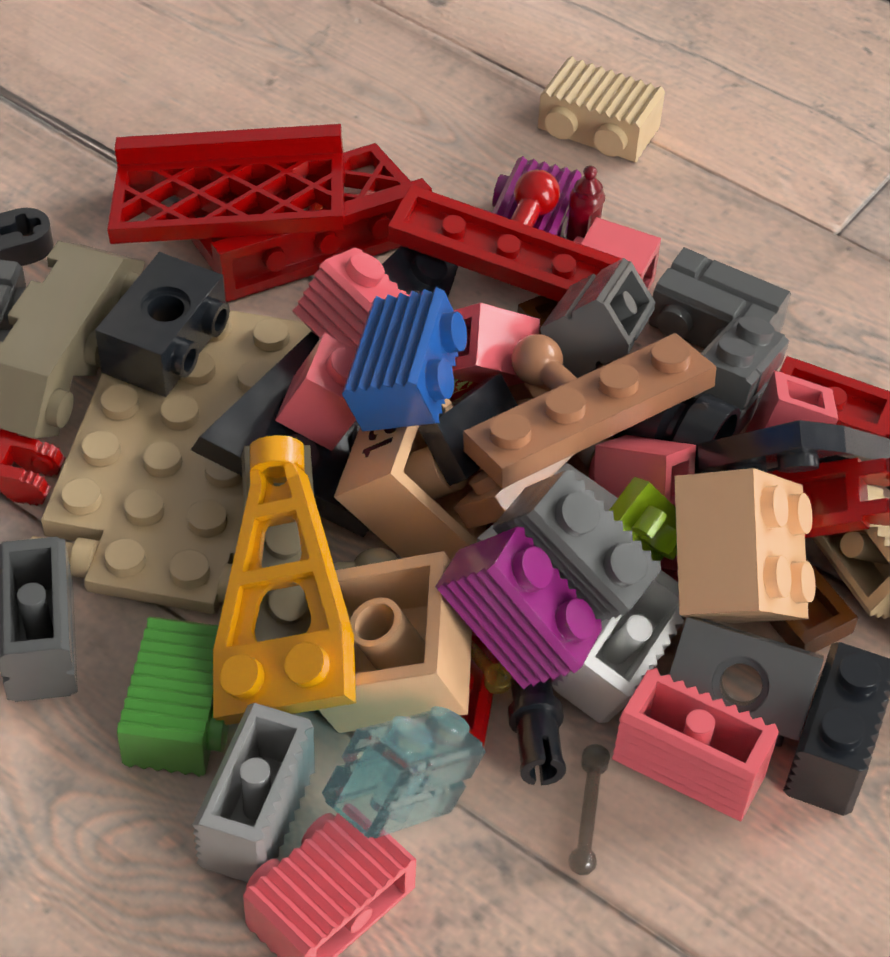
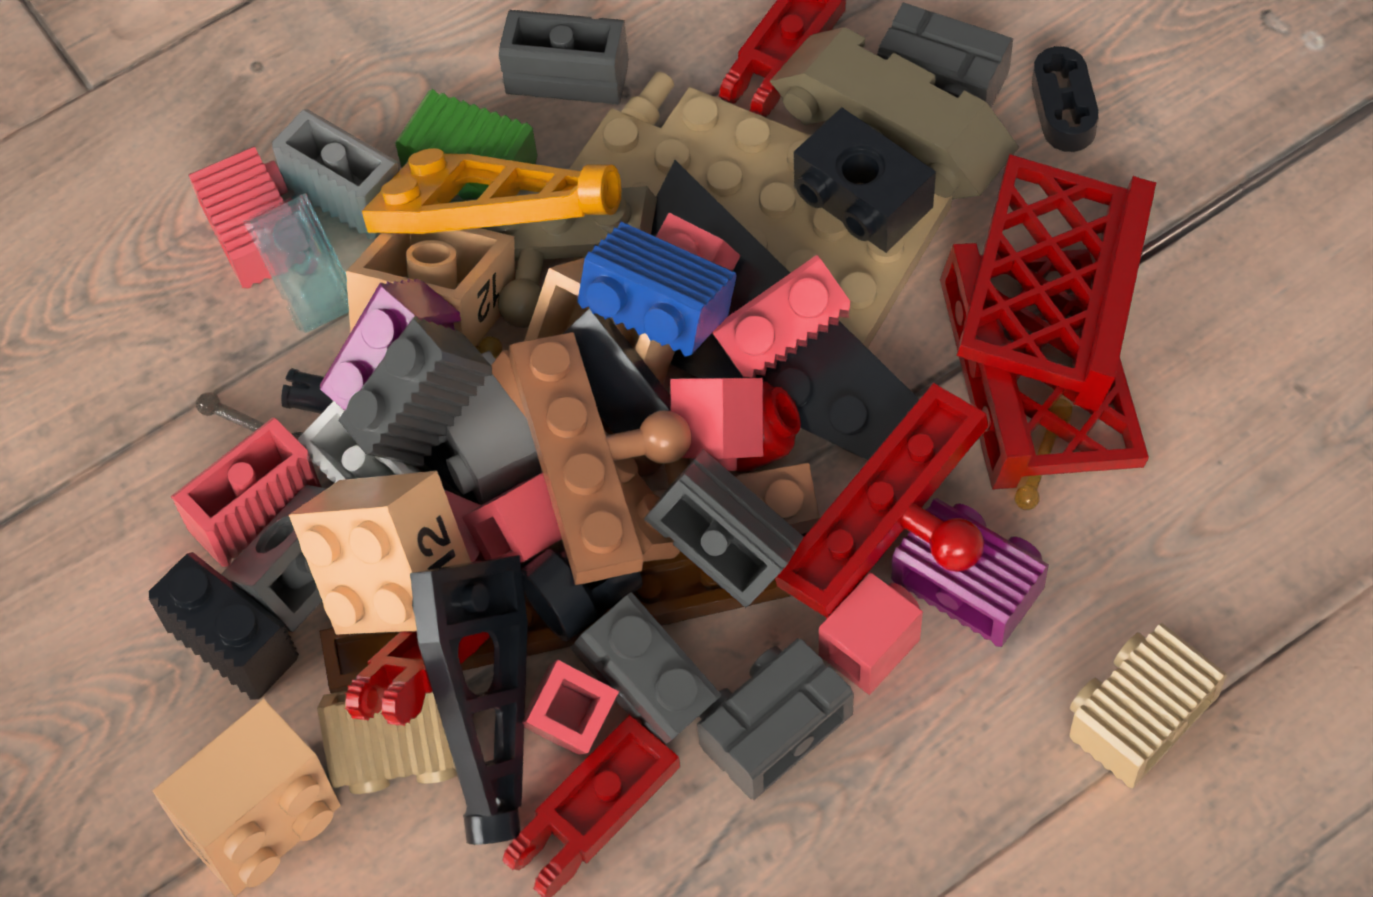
camera: 115 degrees right, 10 degrees up
dark red piece [566,165,605,241] -> none
lime tile [609,477,677,562] -> none

